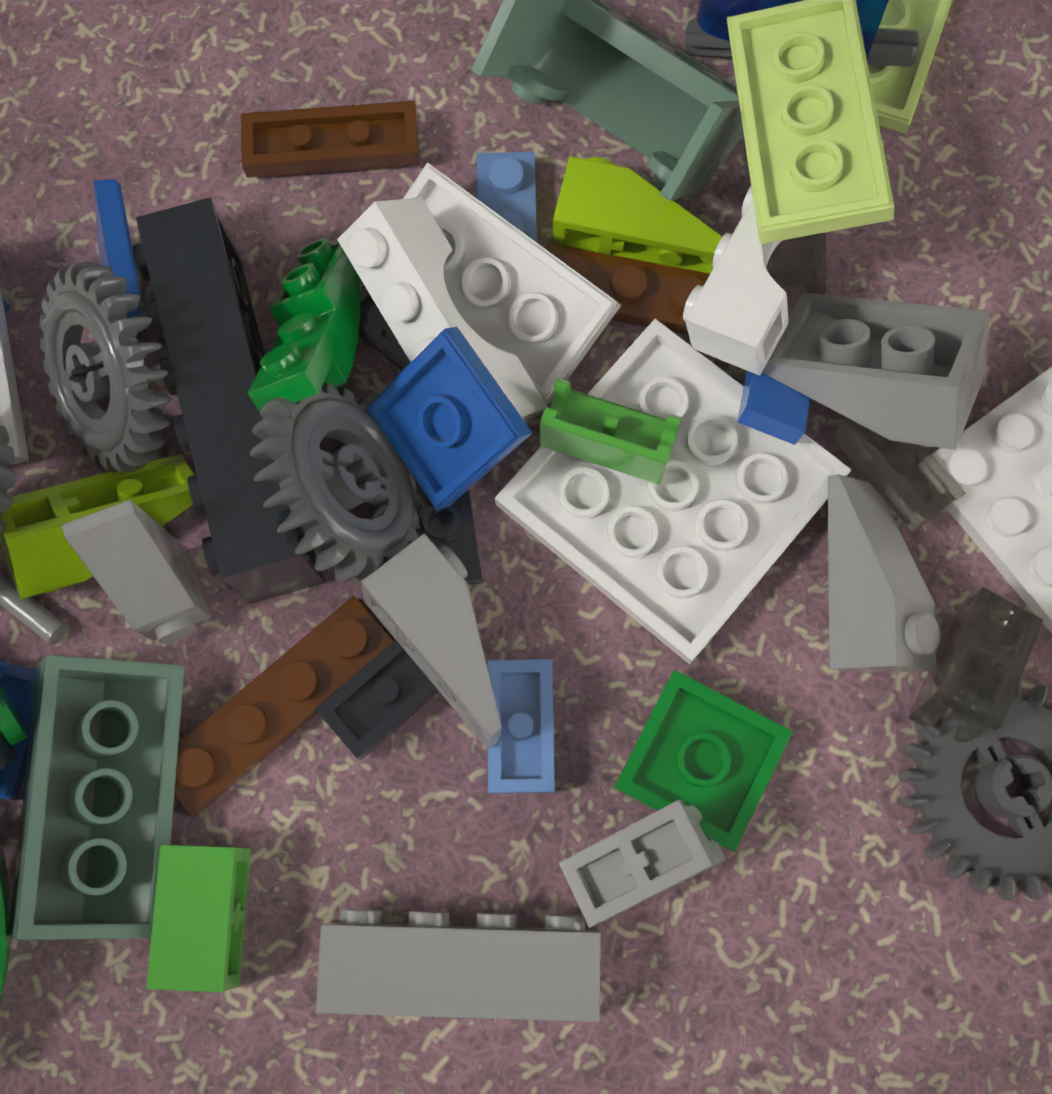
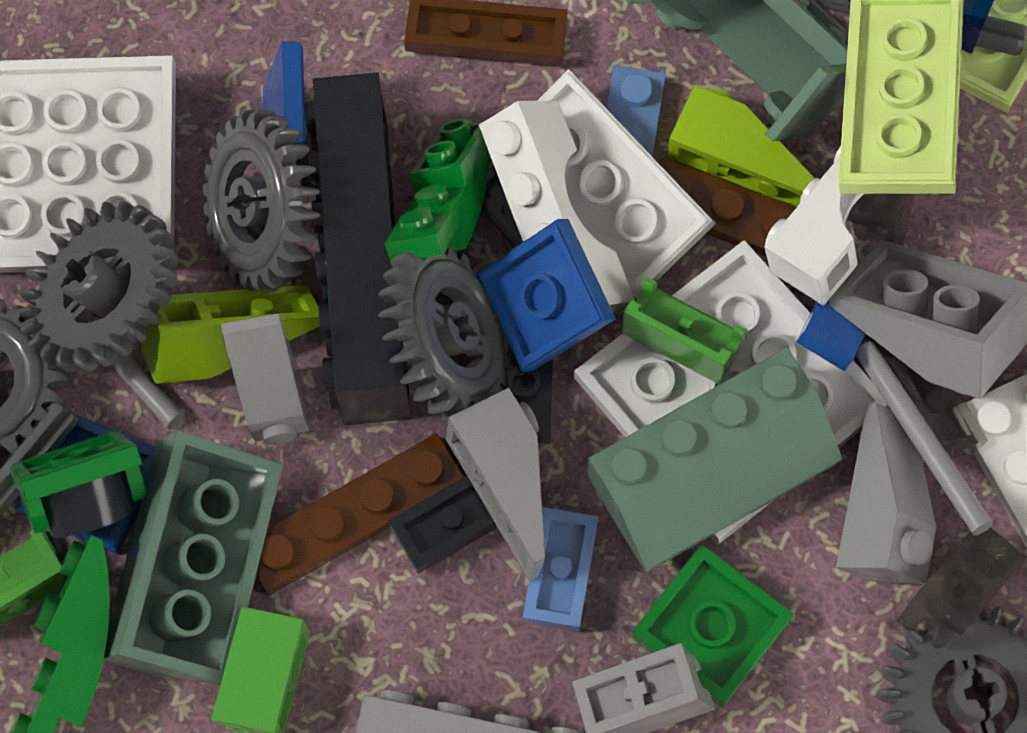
camera: 10 degrees right, 5 degrees down
none -> sand green slope [588,347,843,573]
none -> light grey bar [855,341,993,536]

